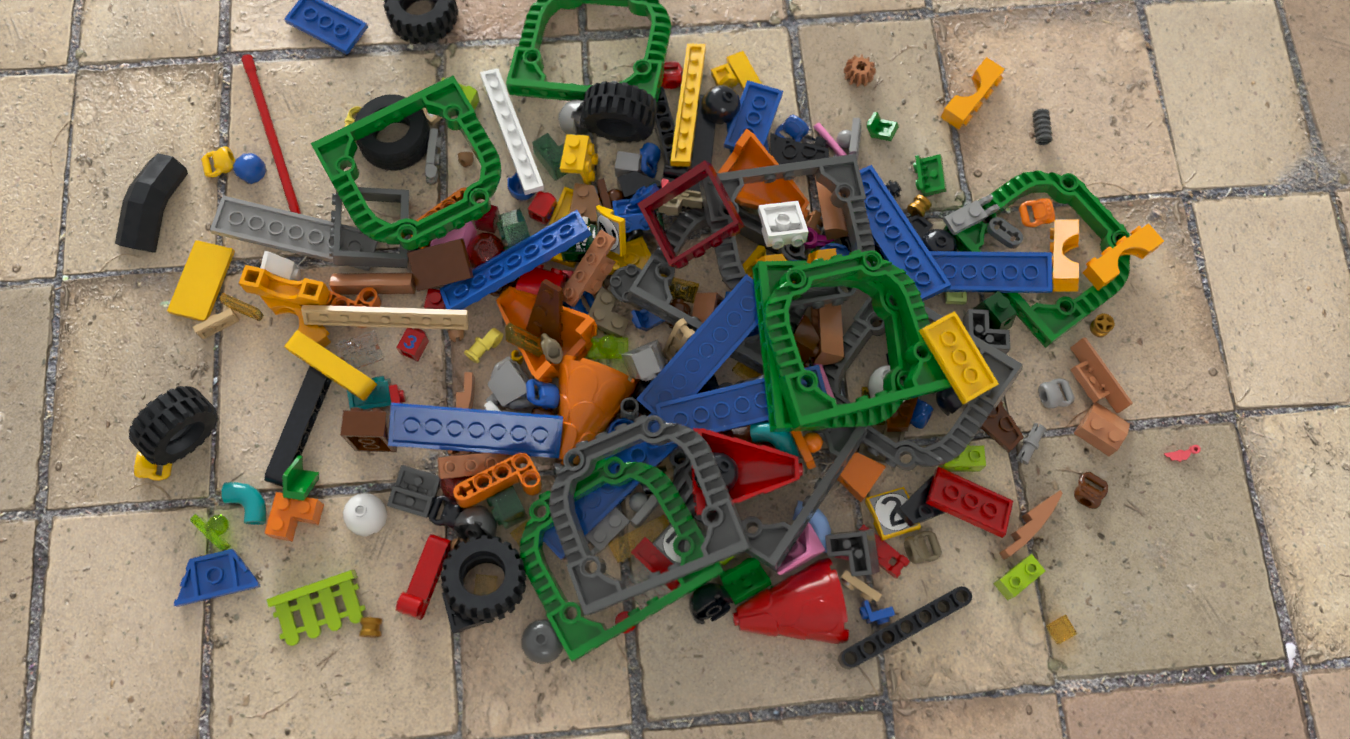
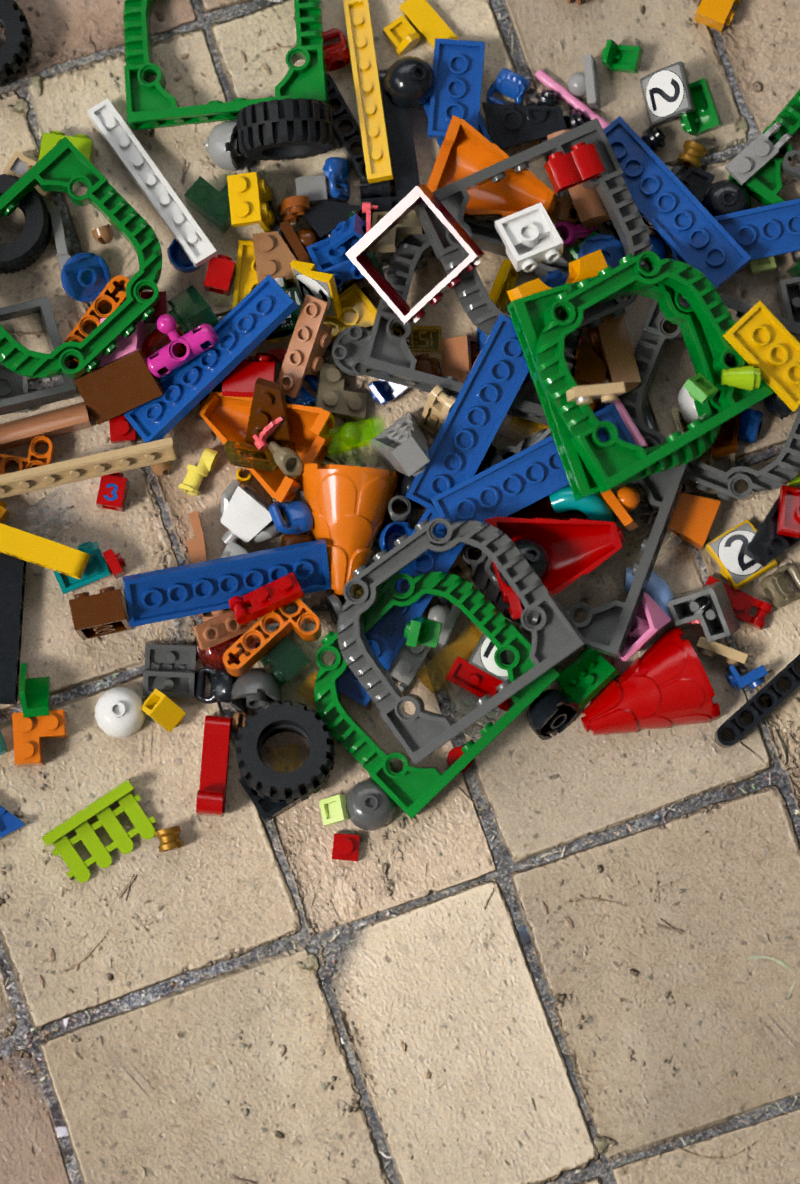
camera: 10 degrees left, 10 degrees up
none -> blue tile [61,252,111,303]
none -> yellow brick [141,688,186,733]
none -> dark pink piece [146,314,219,378]
none -> red plate [228,572,304,625]
none -> coral piece [253,416,283,451]
none -> dark orange plate [278,195,310,223]
none -> yellowish green plate [319,794,350,826]
none -> red plate [332,833,360,862]
none -> green bracket [404,617,442,648]
none -> red brick [544,141,606,193]
none -> tan piece [566,382,625,405]
none -> slope [640,61,695,128]
none -> bright green plate [683,373,719,403]
none -> lime cone [721,365,761,391]

